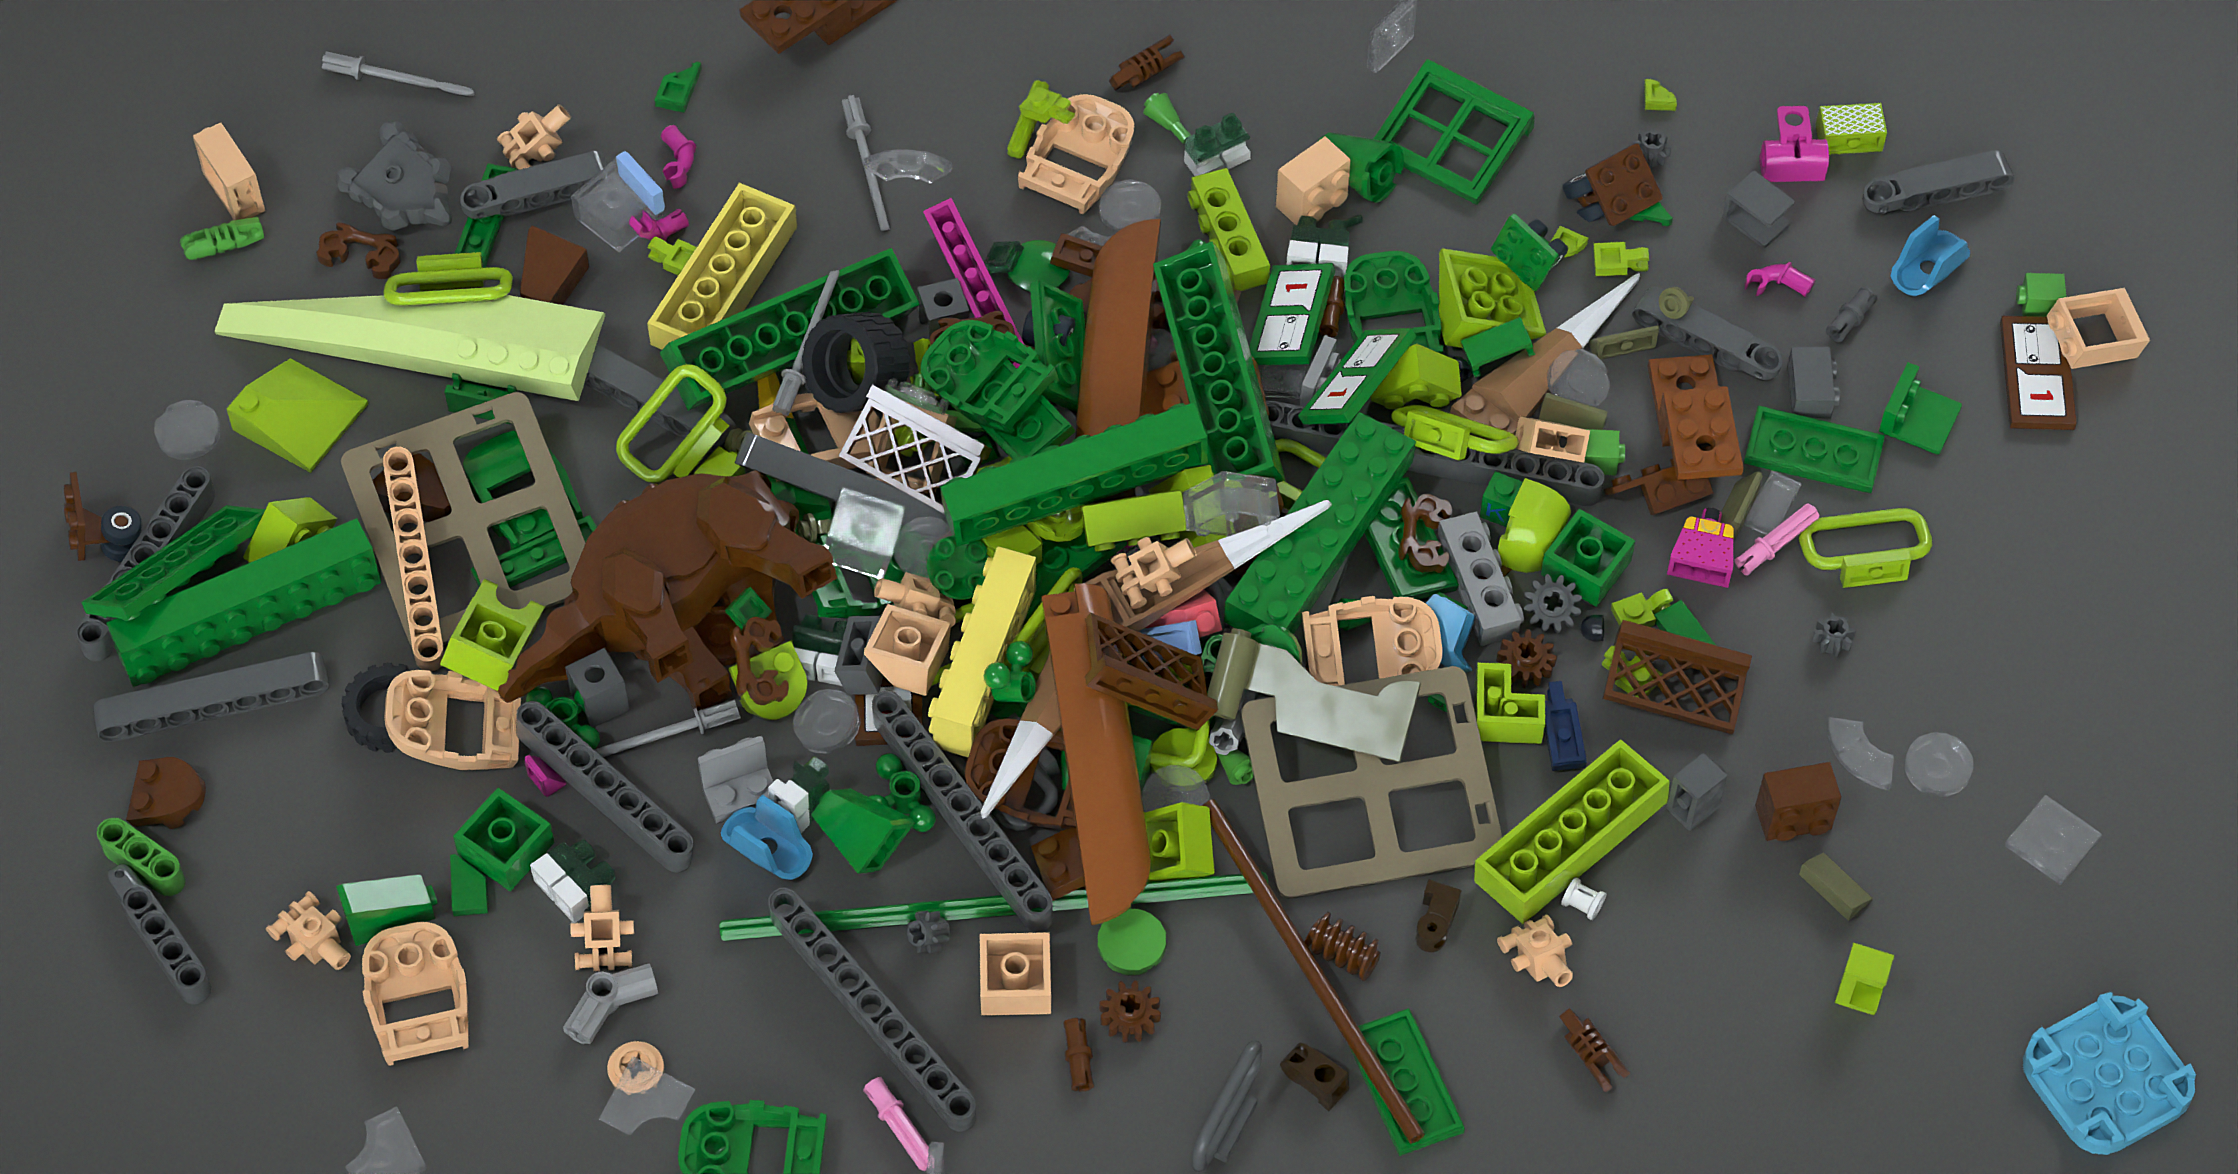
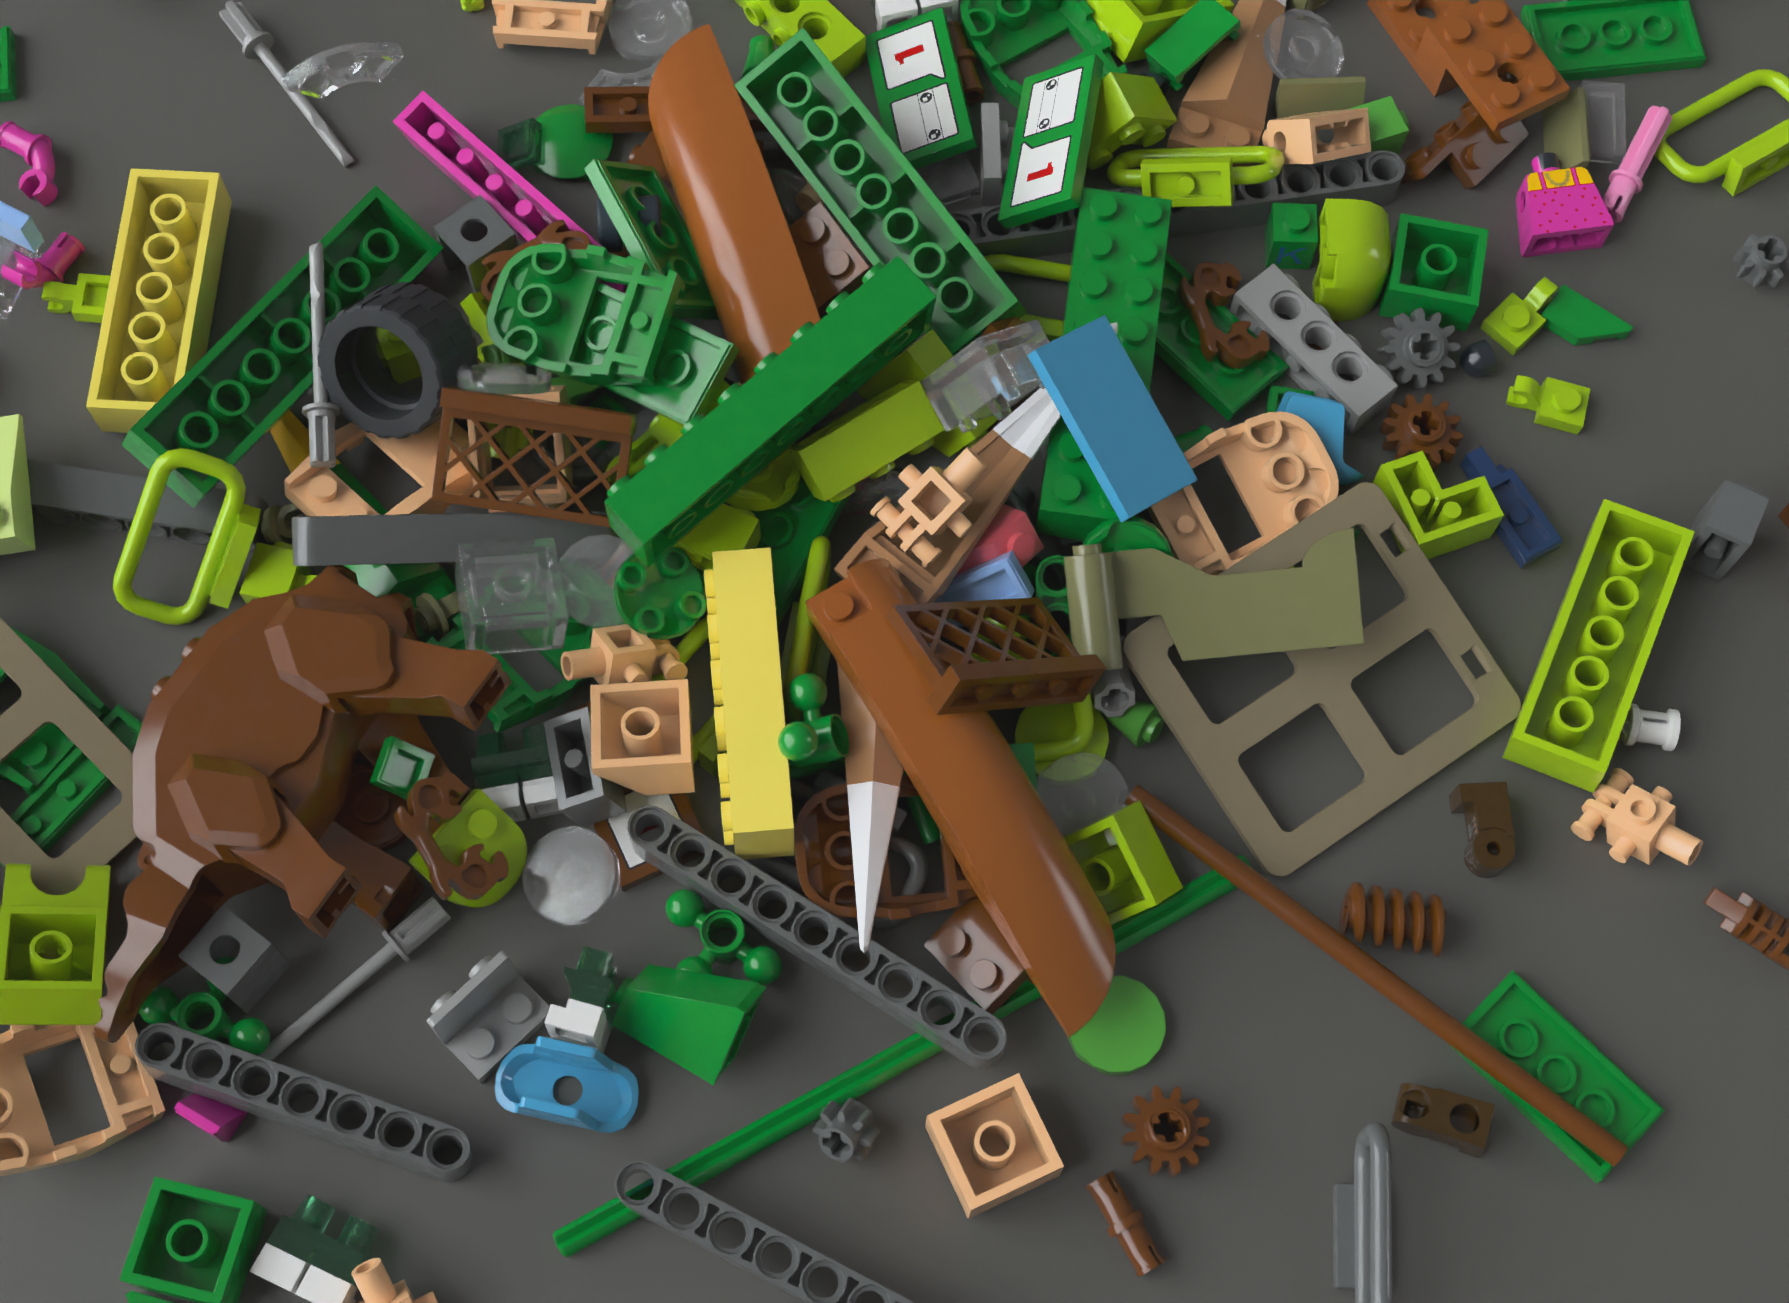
camera: 25 degrees left, 10 degrees up
reddish brown fence [1602,620,1752,735] -> none
none -> dark azure tile [1027,315,1198,523]

